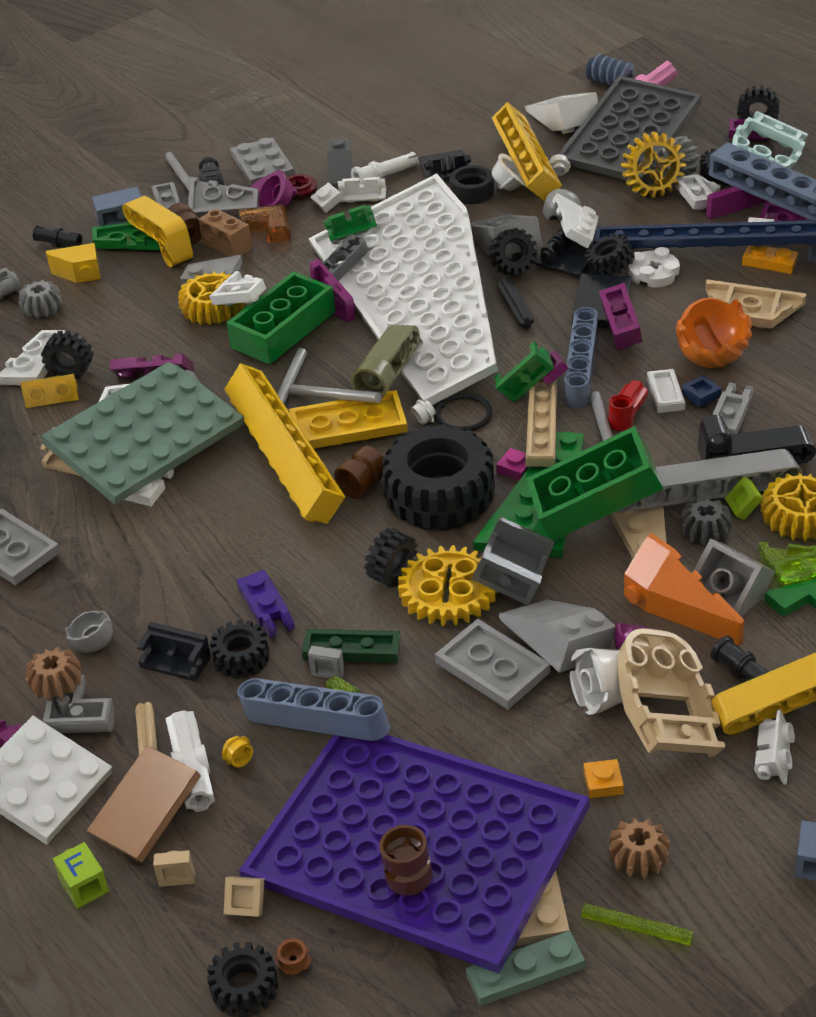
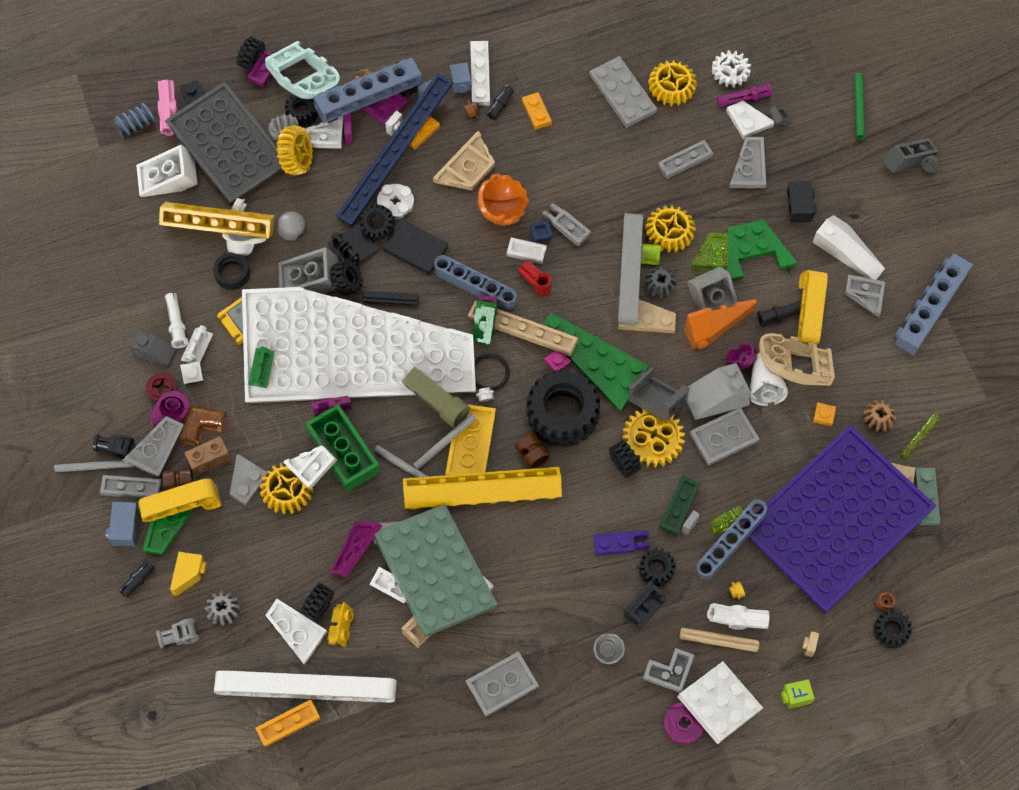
camera: 75 degrees left, 25 degrees up
medium nougat gear [25,646,82,702] -> none
medium nougat tile [87,745,201,863] -> none
tan plate [224,876,265,917] -> none
light grey plate [230,137,295,187] -> none
dark grey beam [323,235,368,281] -> none
reddish brown wheel [379,825,433,896] -> none
black hinge [418,150,471,180] -> none
green brick [526,426,664,541] -> none
white wing [552,193,599,248] -> none
light grey bar [589,391,613,441] -> none
magenta brick [599,283,643,350] -> none
black beam [698,415,816,464] -> none
white hinge [754,710,795,785] -> none

